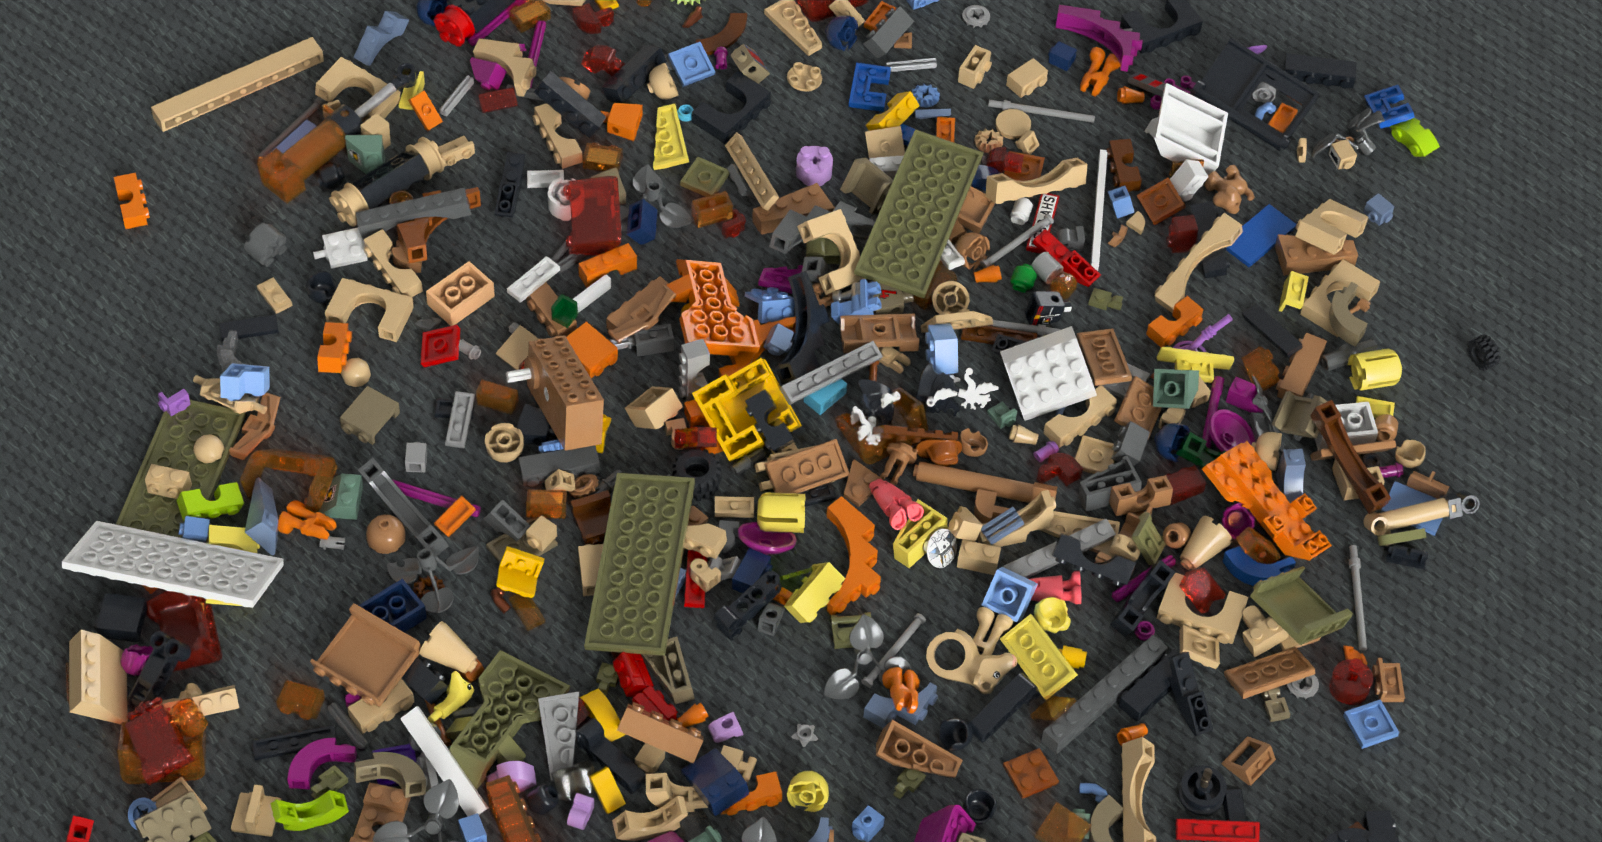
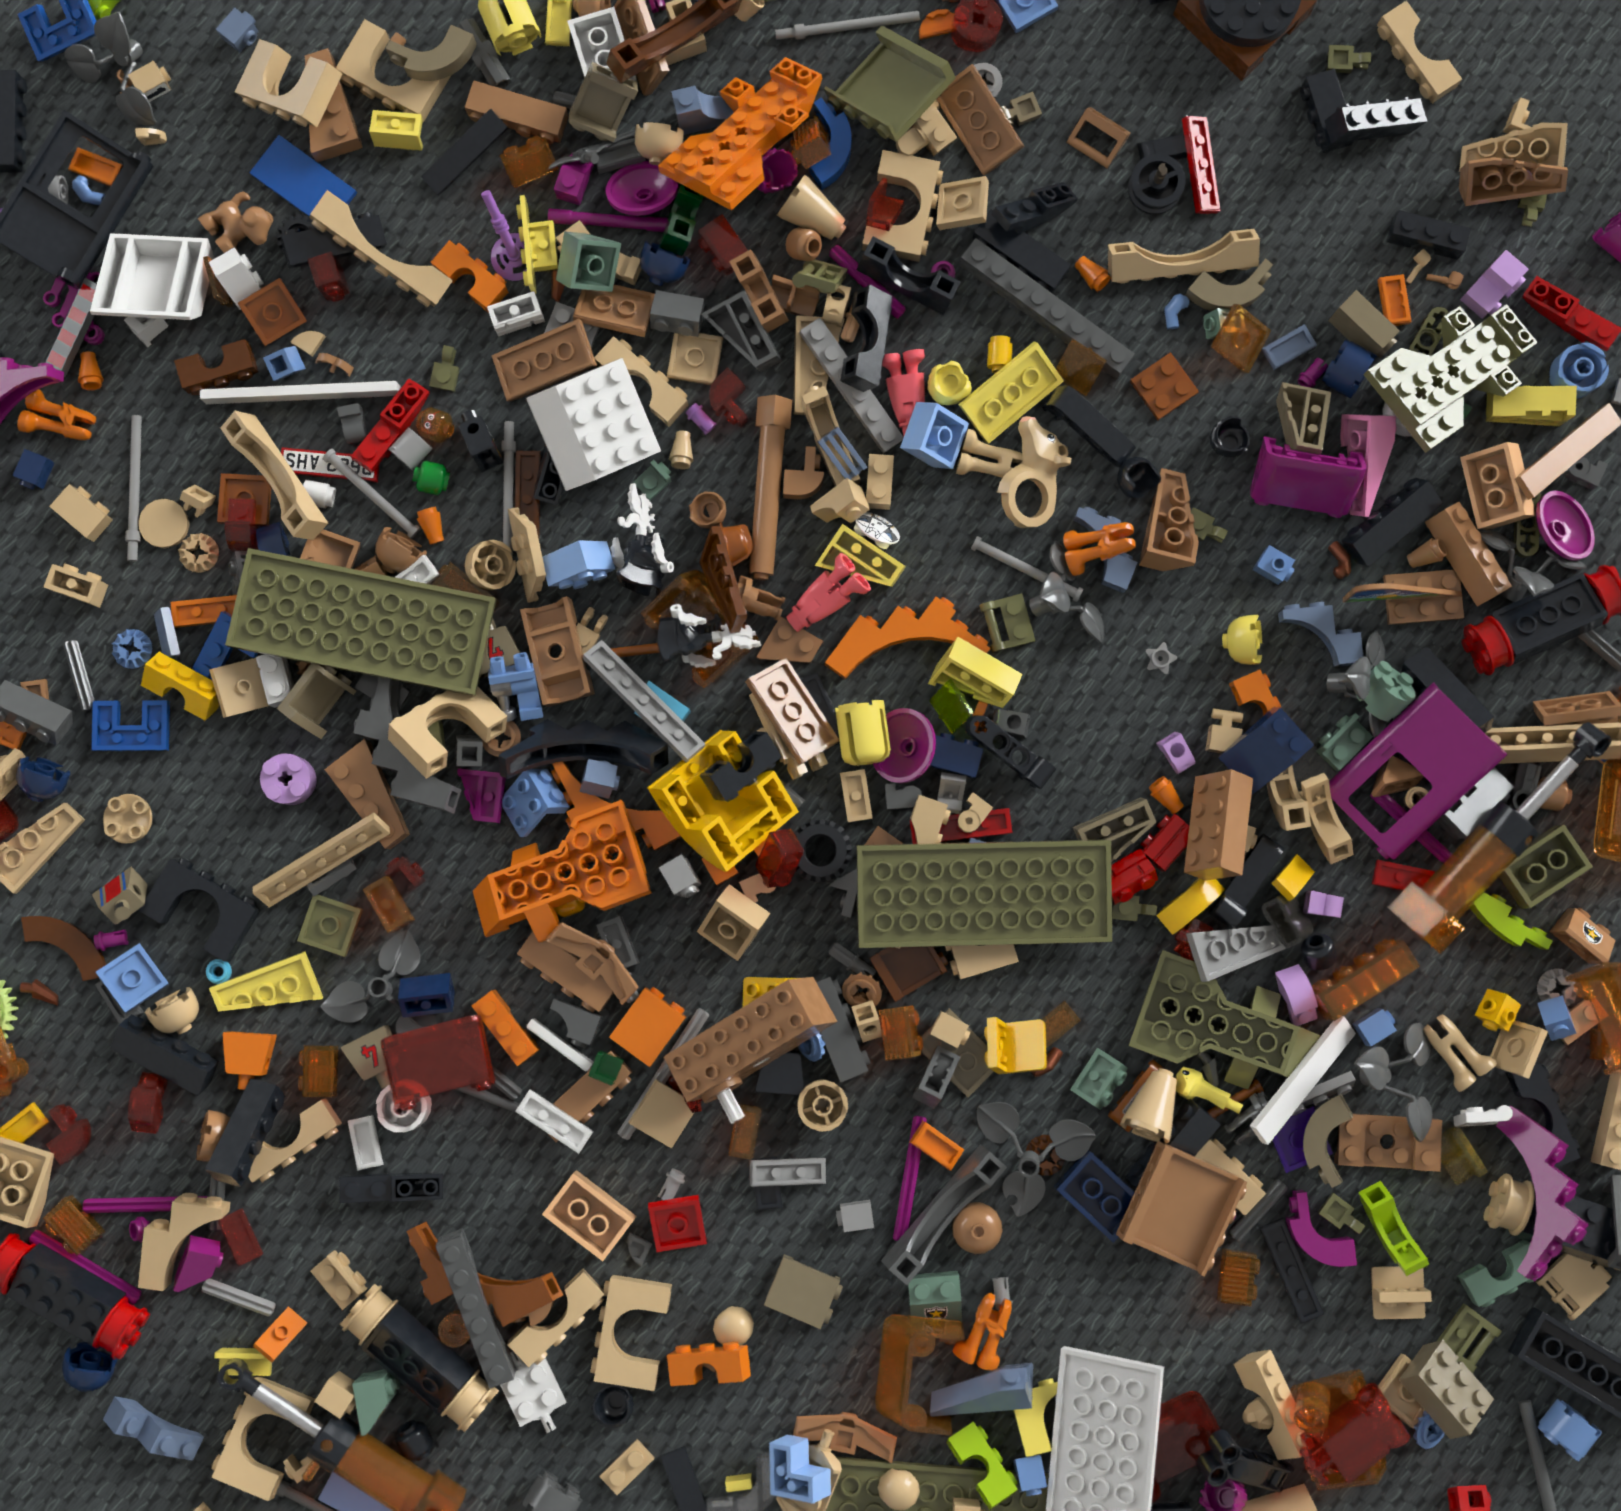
camera: 90 degrees left, 30 degrees up
none -> white brick [487,291,545,336]
none -> dark grey arch [550,998,603,1048]
none -> light yellow tile [725,1473,753,1492]
none -> sand green bracket [1070,1048,1128,1110]

